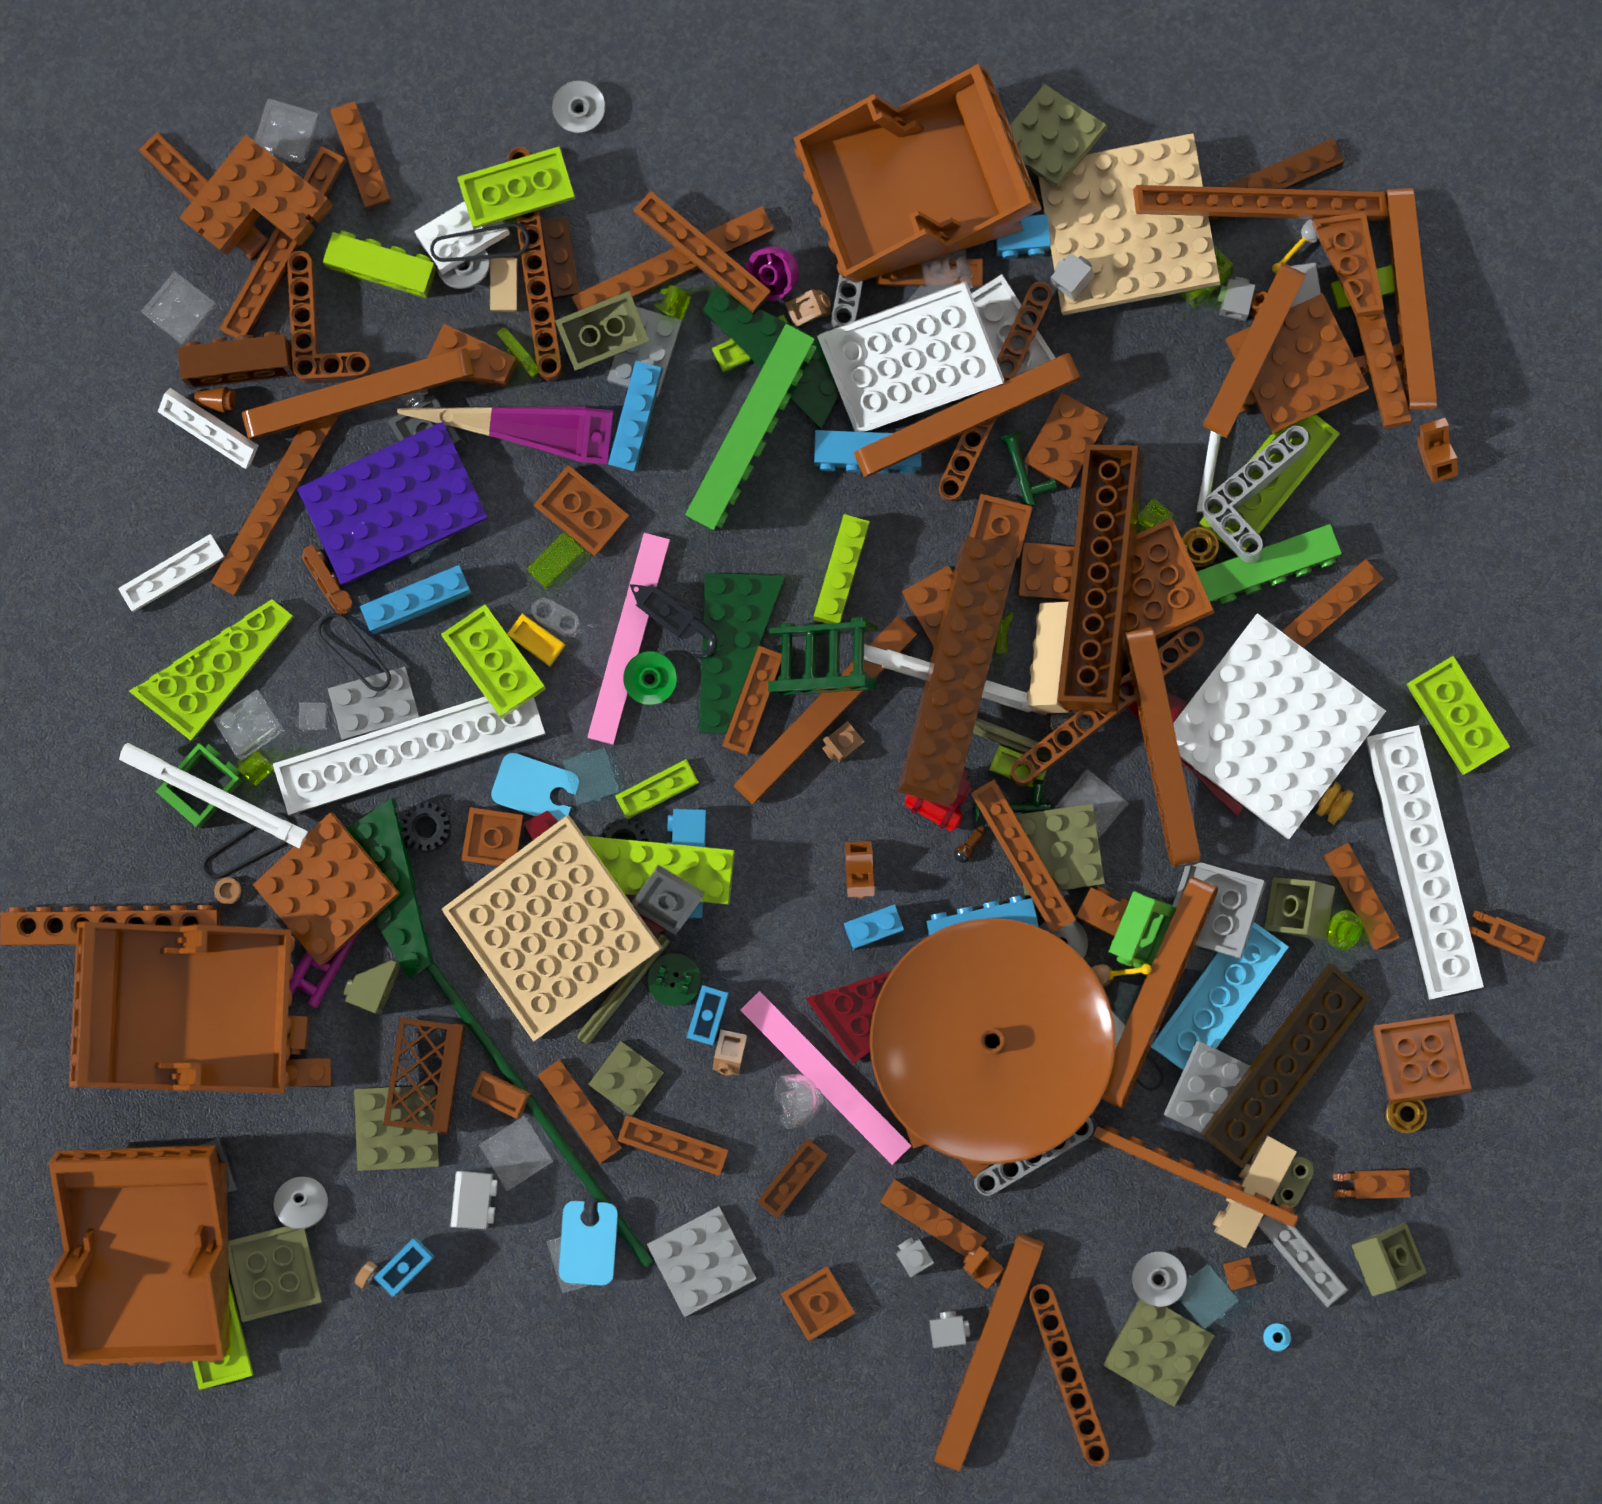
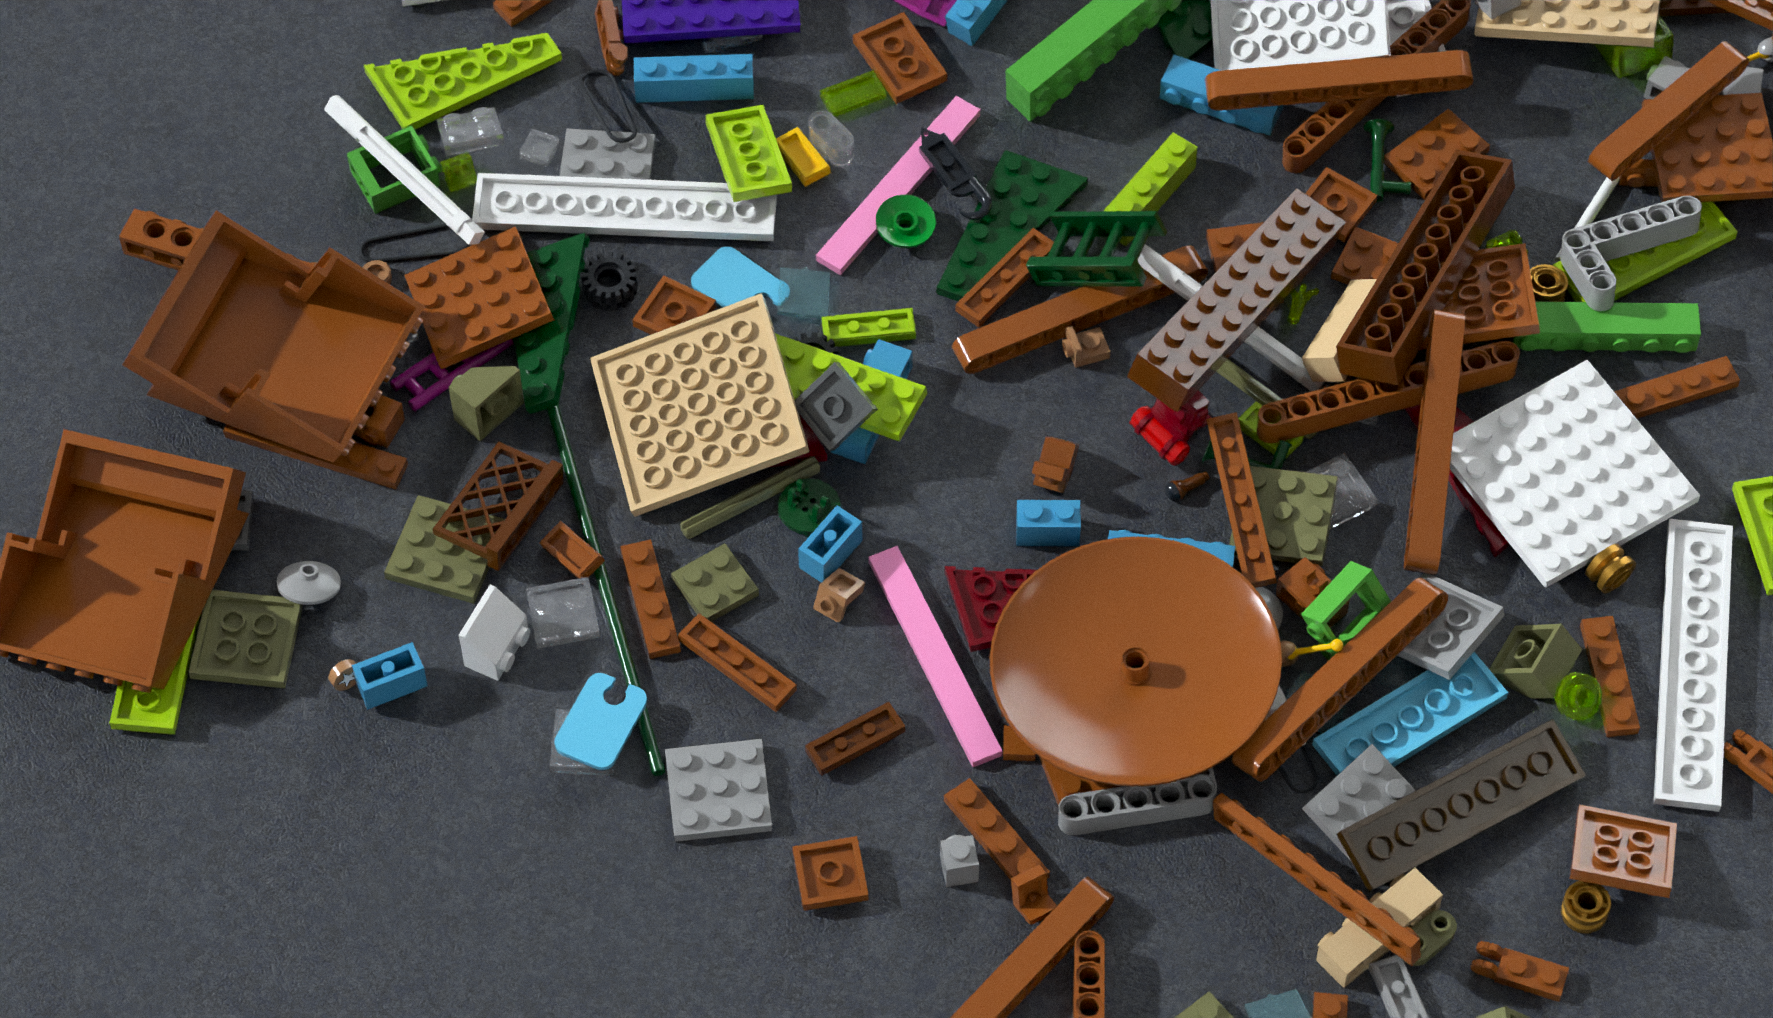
camera: 20 degrees right, 25 degrees down
clear cylinder [775,1074,823,1129] -> none
light grey brick [929,1311,970,1348] -> none
light grey dish [1132,1252,1187,1307] -> none

